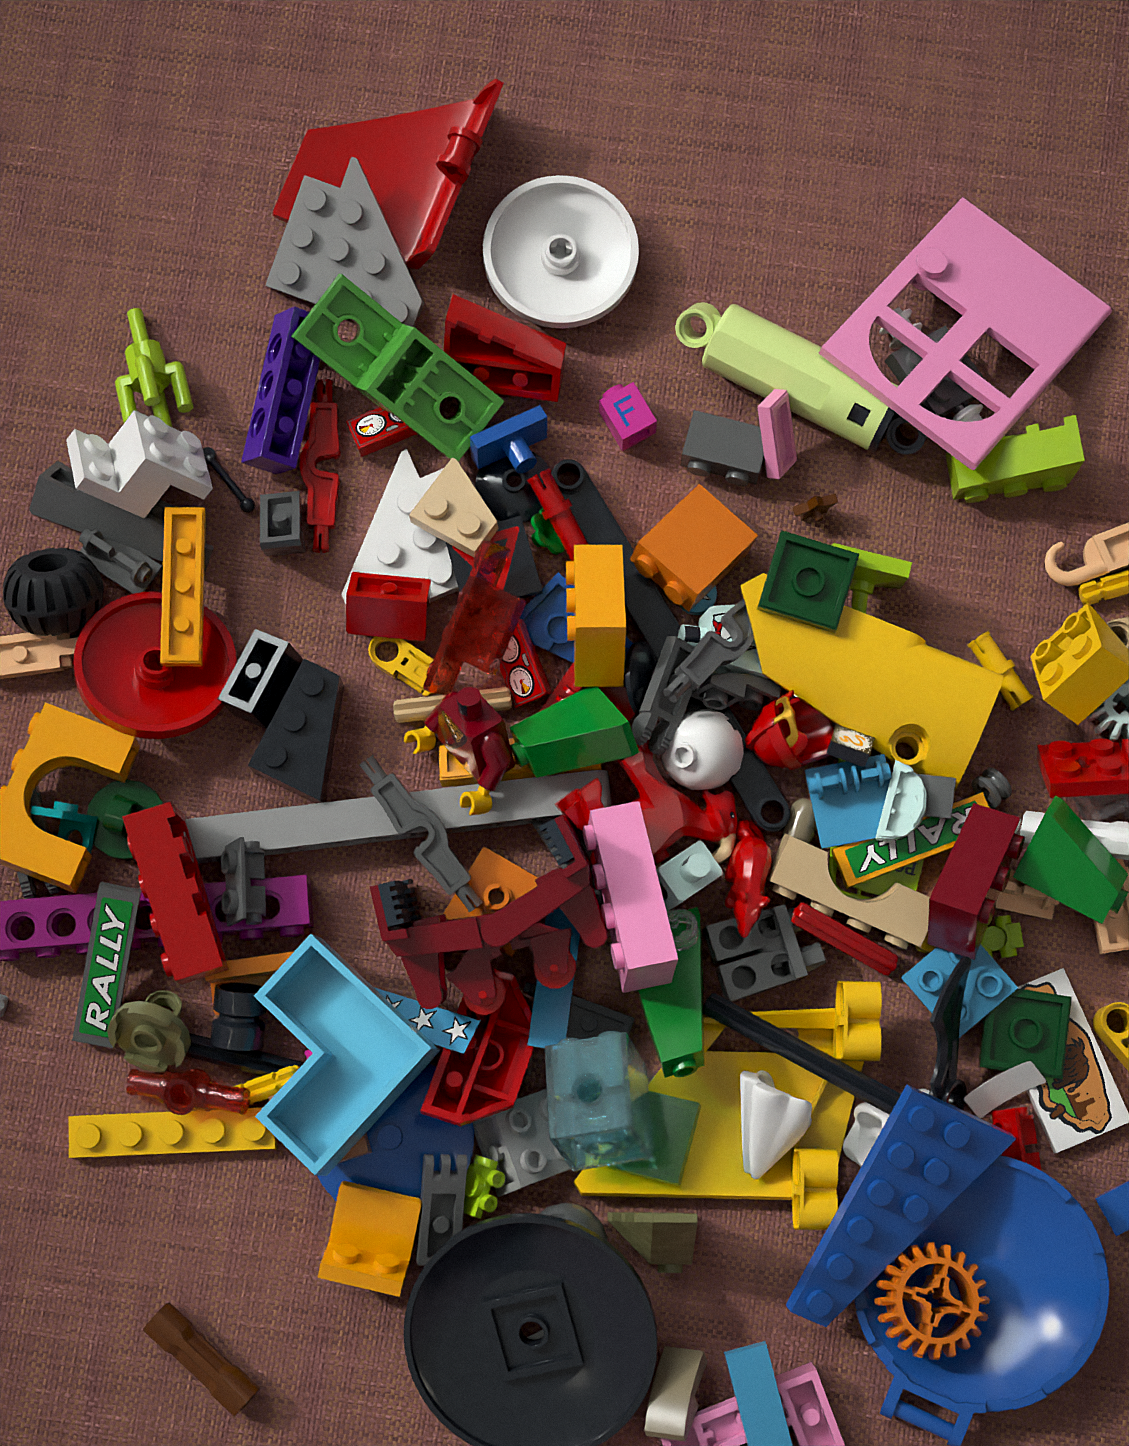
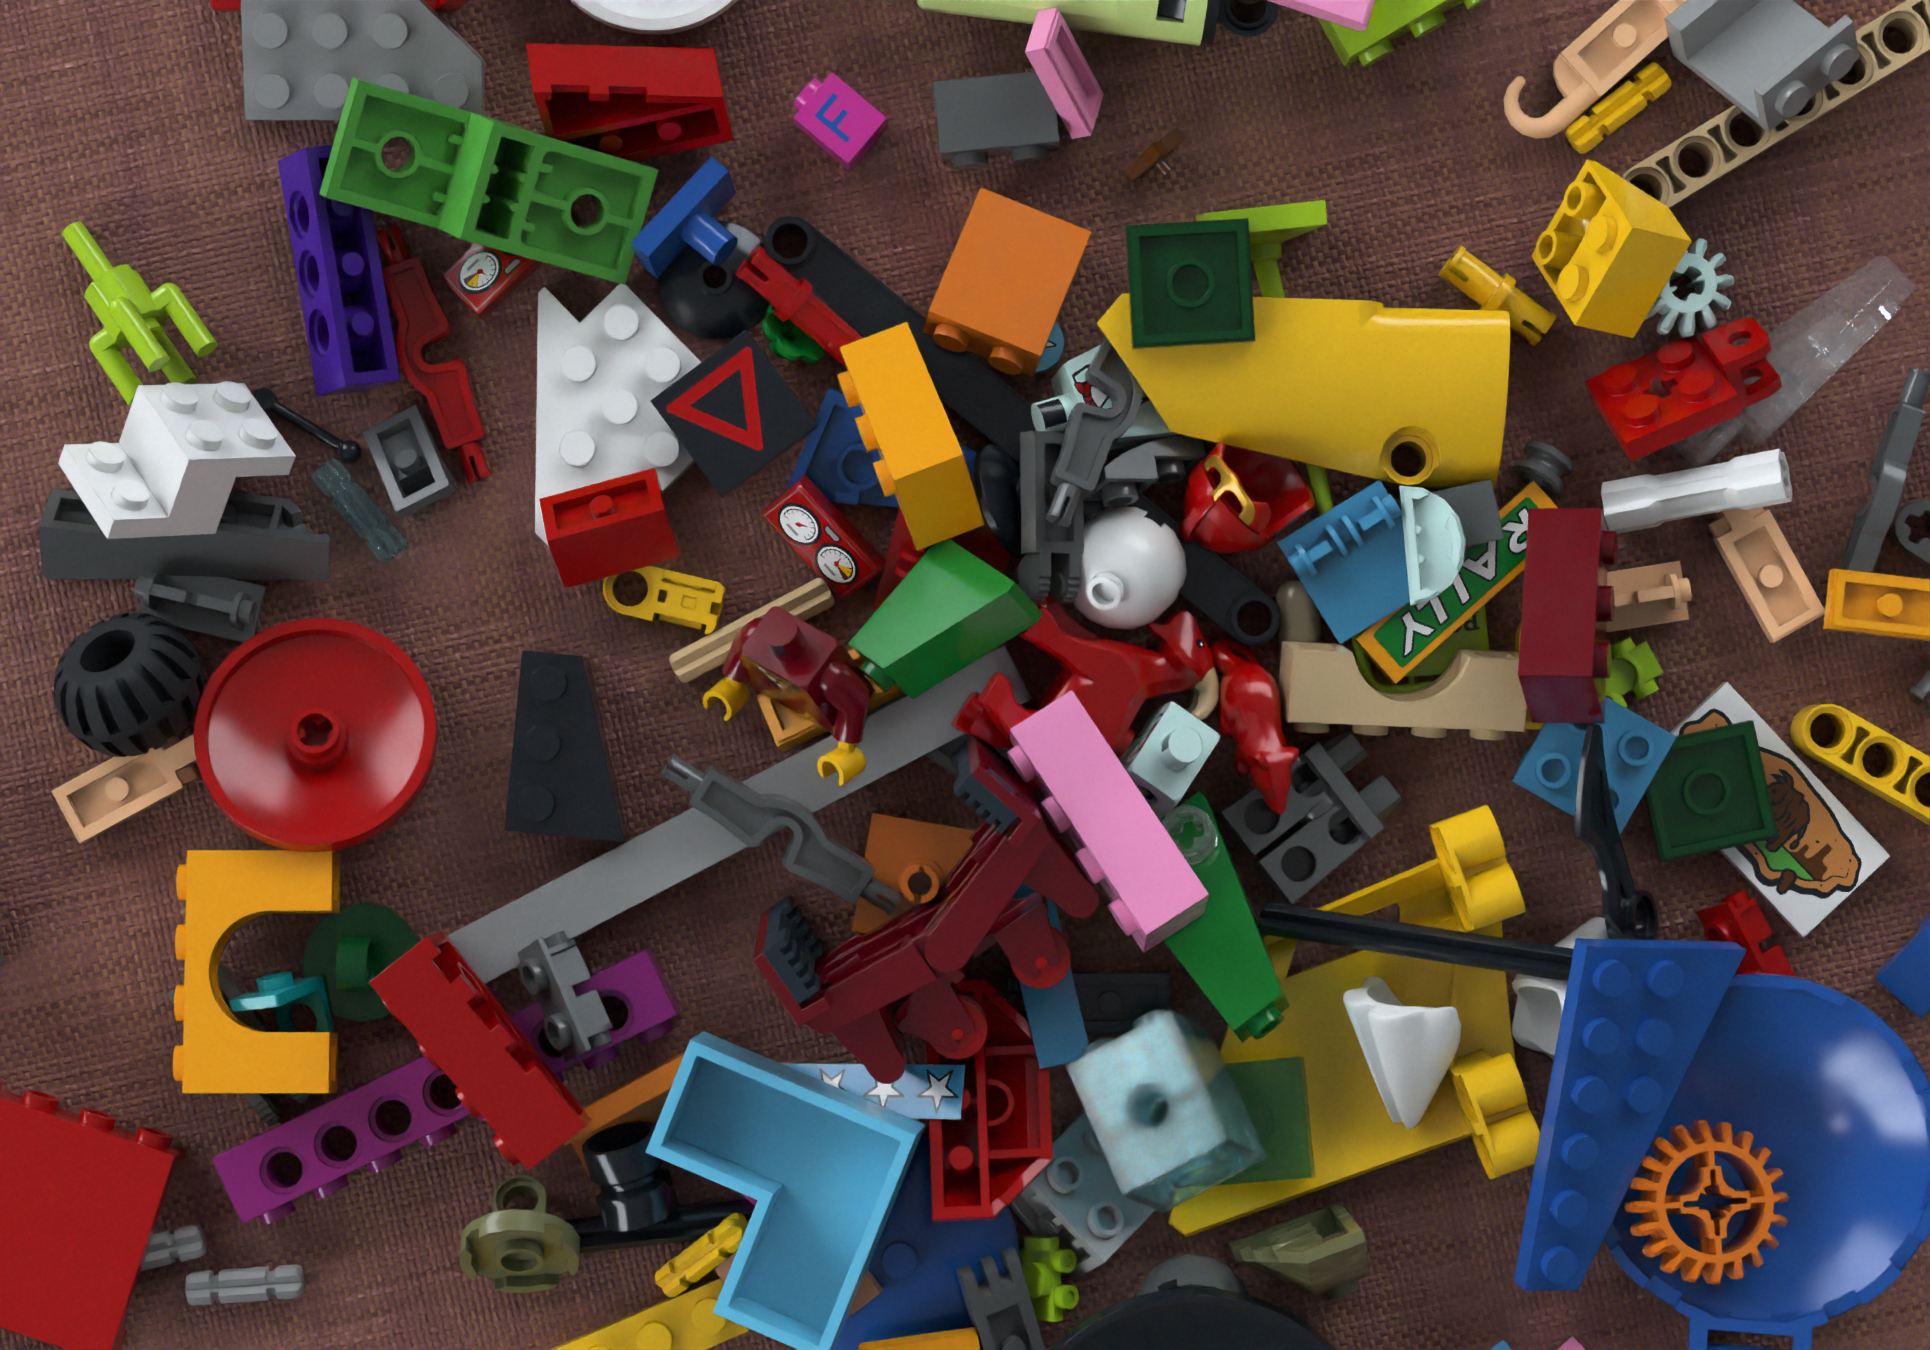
camera: 20 degrees left, 10 degrees up
tile [72,882,142,1048] -> none
clear red pin [126,1068,250,1115] -> none
light orange tile [160,507,206,666] -> none
black brick [218,629,303,729] -> none
tan wing [409,458,499,559] -> none
clear red bracket [423,540,527,695] -> none
red axle [791,903,898,976] -> none
black tile [826,724,875,767] -> none
white sticker [964,1061,1046,1118] -> none
green slope [1013,796,1129,924] -> none
none -> clear light blue axle [312,458,407,563]

